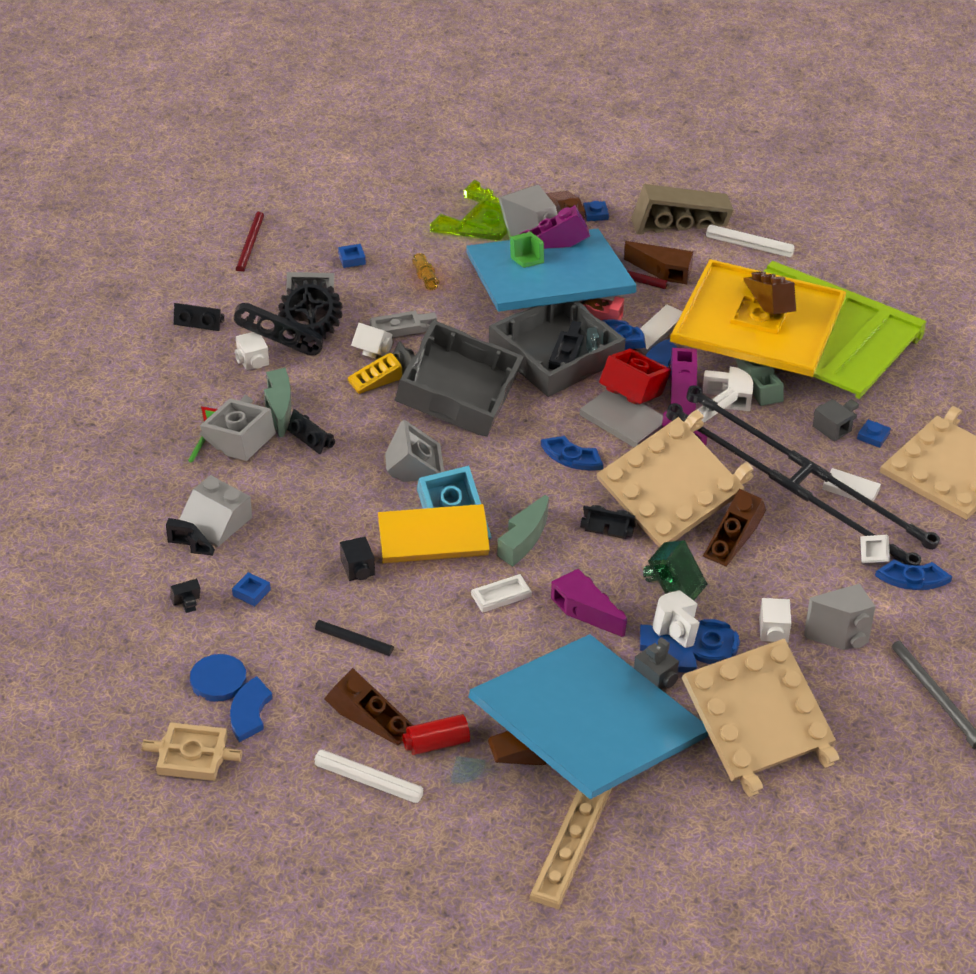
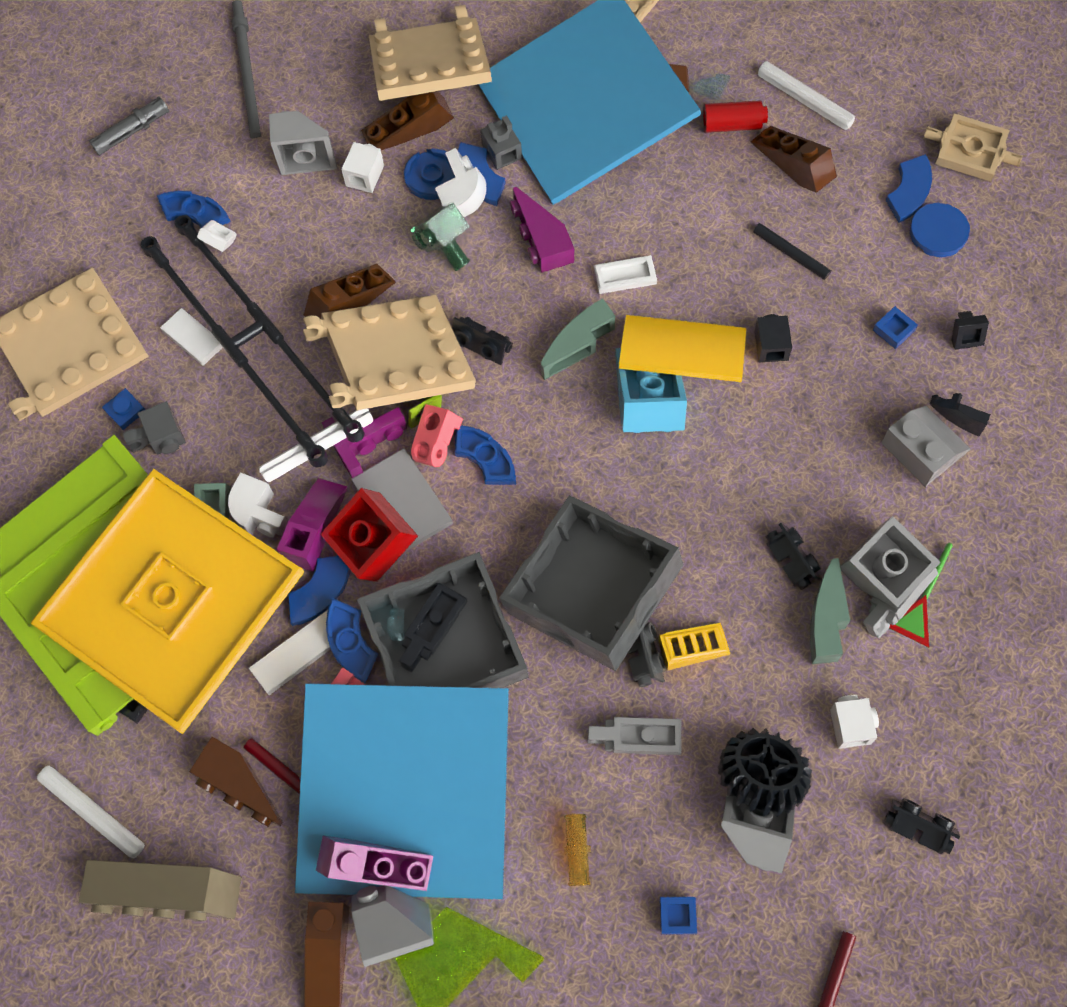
camera: 160 degrees left, 25 degrees up
black beam [234,303,323,356] -> none
white brick [351,323,393,359] -> none
light grey slope [385,420,444,482] -> none
bright green panel [510,232,544,268] -> none
blue plate [583,201,609,221] -> none
reddish brown slope [743,272,796,314] -> none
none -> coral leg [411,404,463,467]

